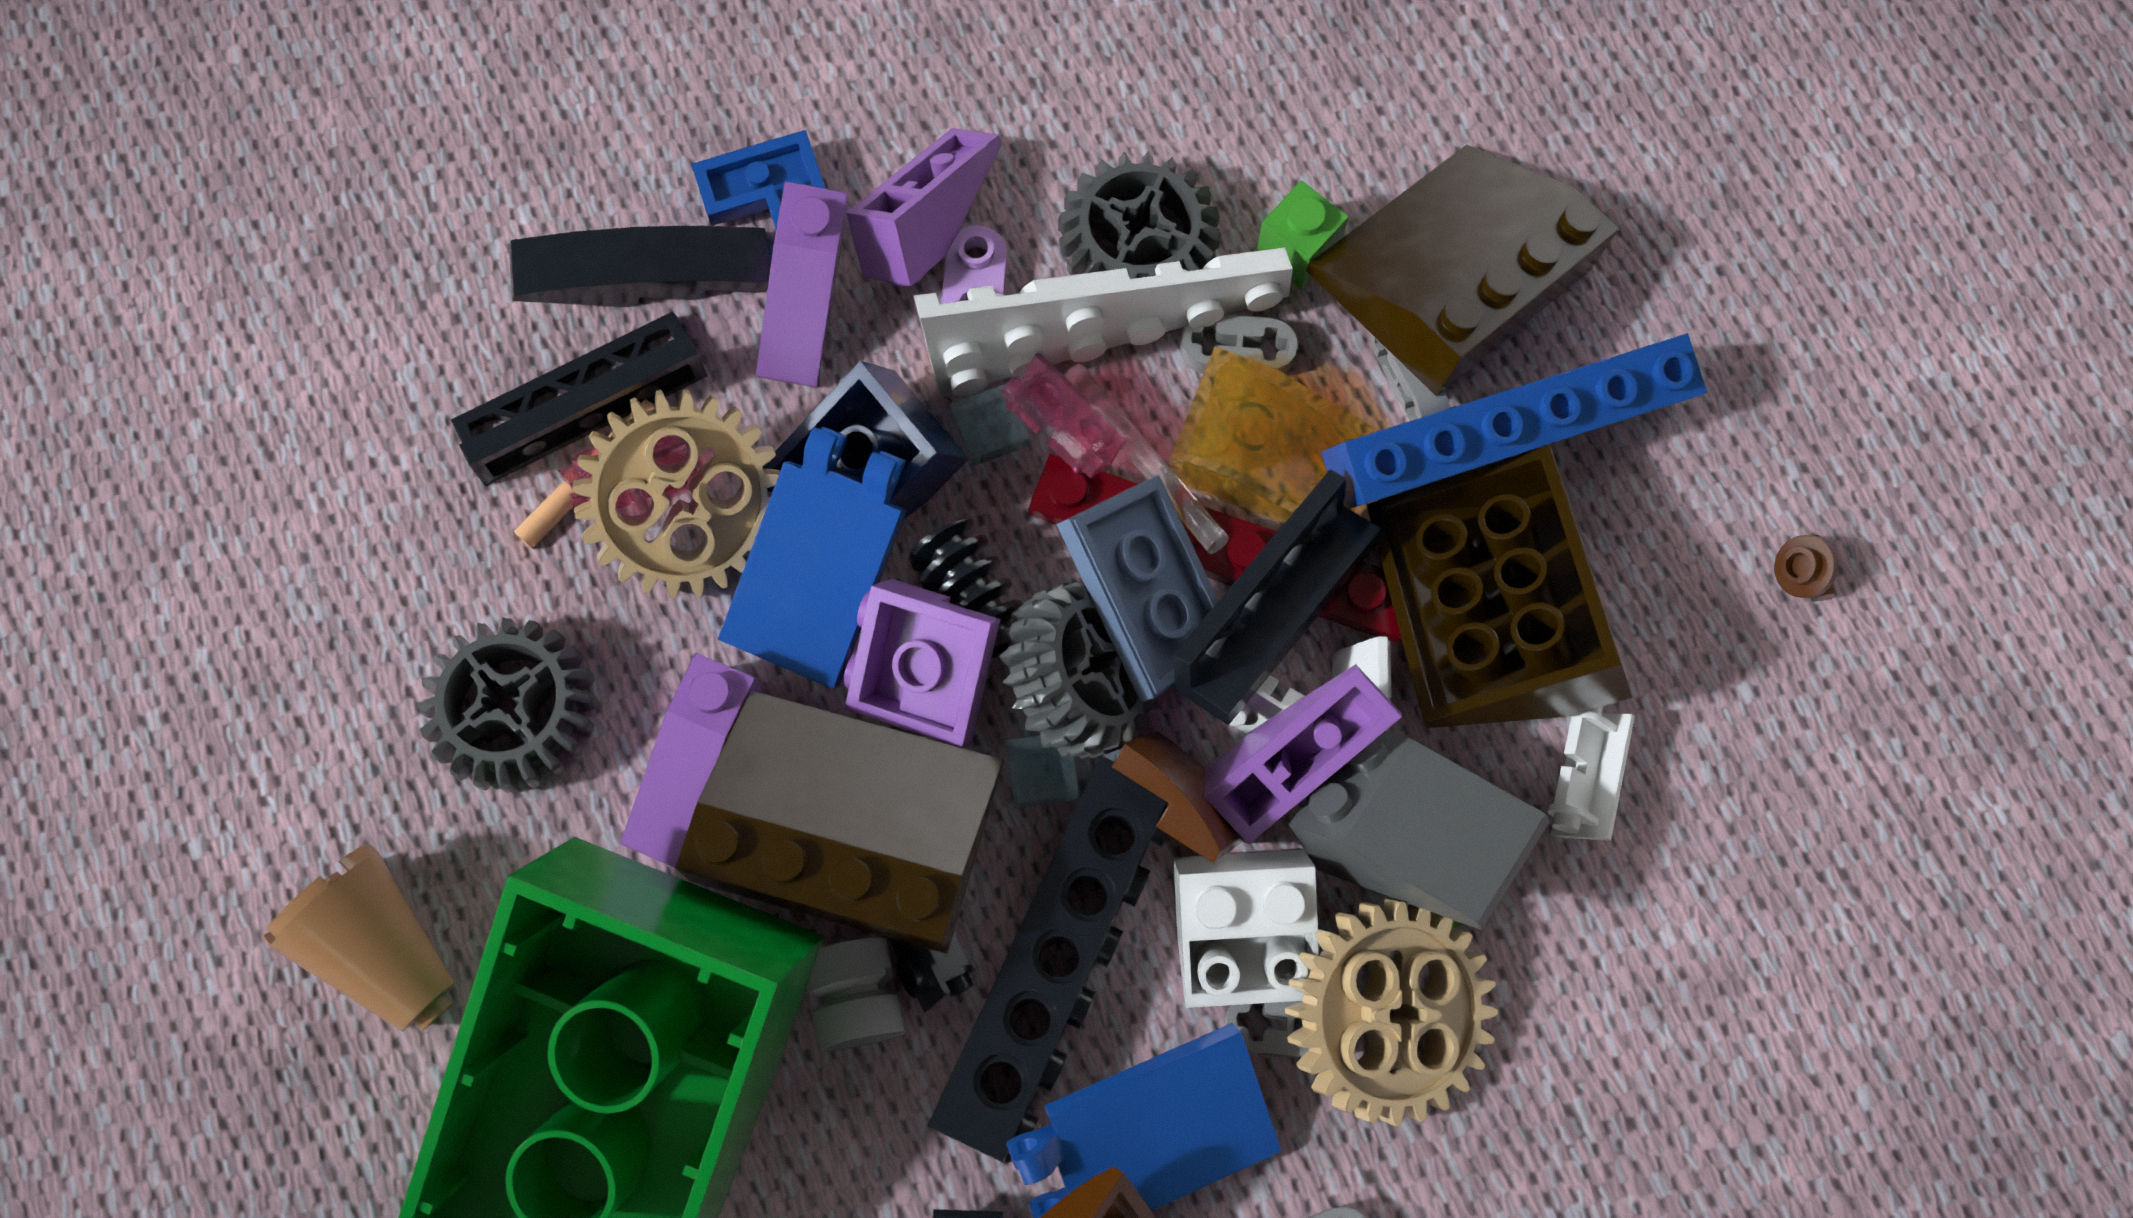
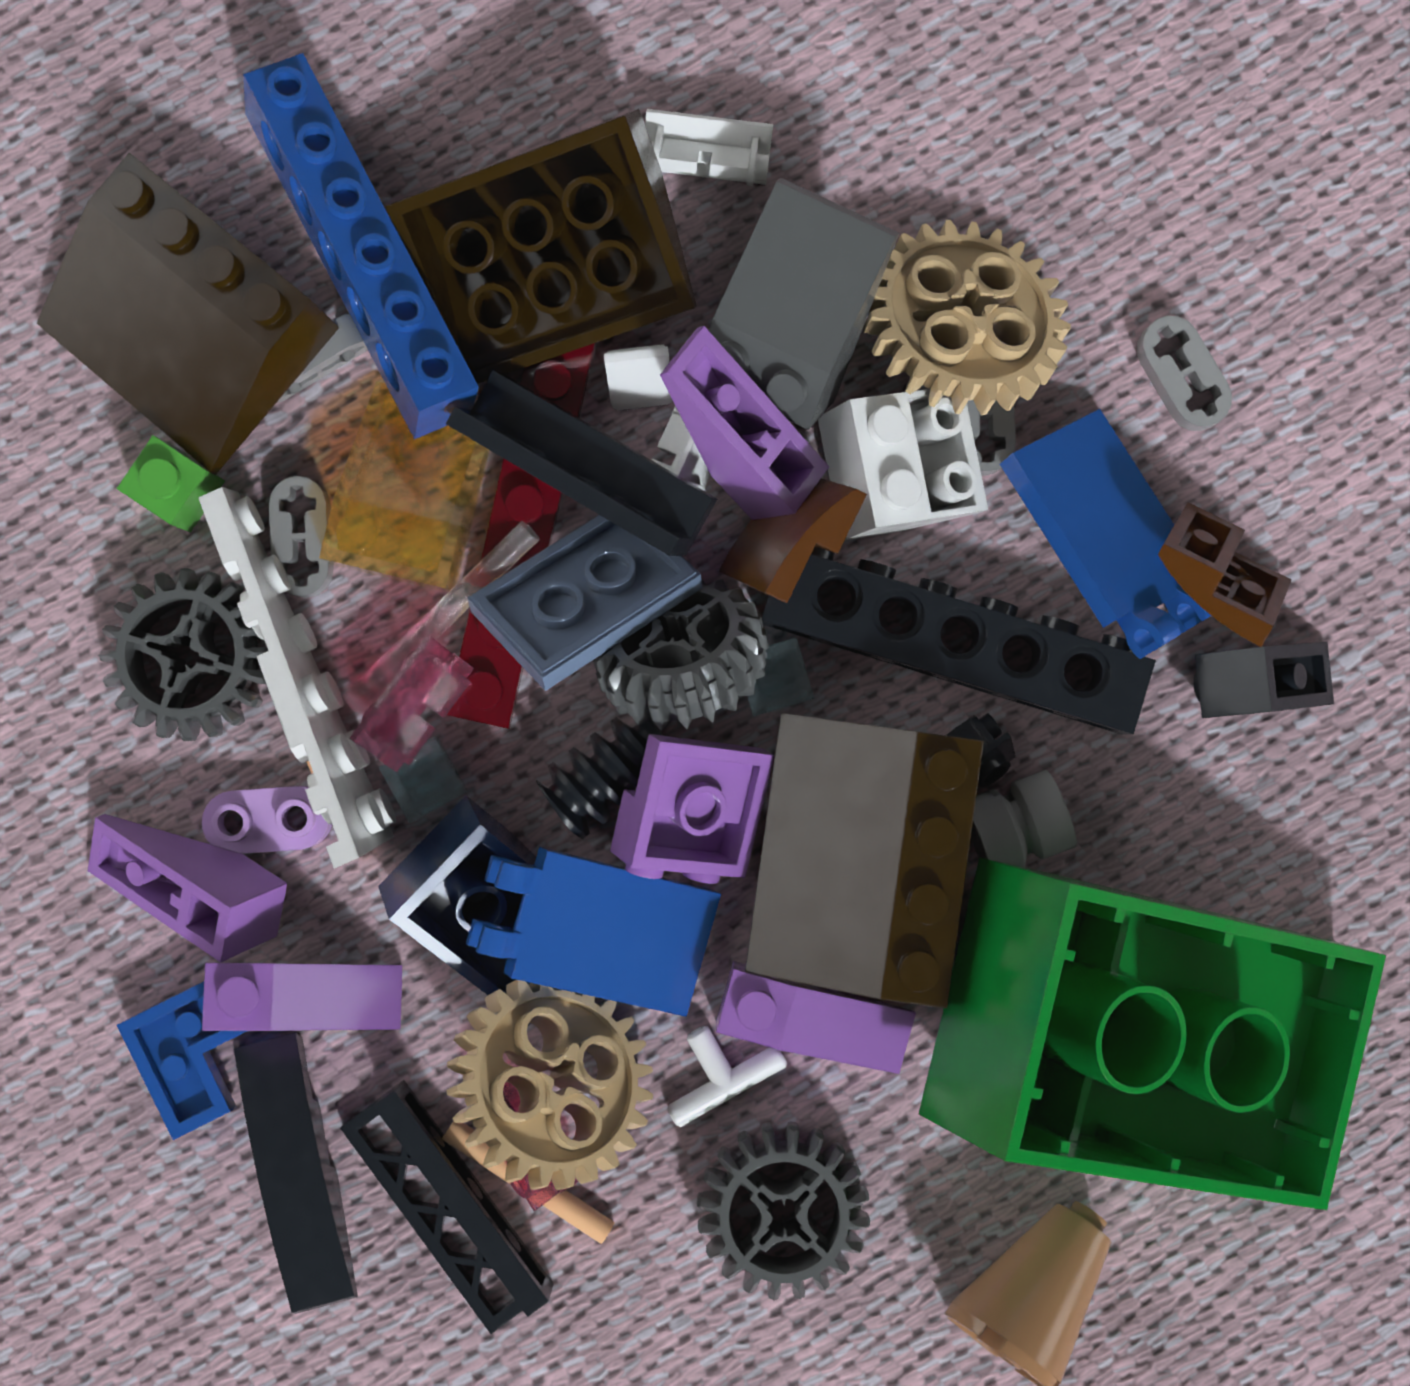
camera: 95 degrees left, 15 degrees up
none -> white piece [668,1026,787,1127]

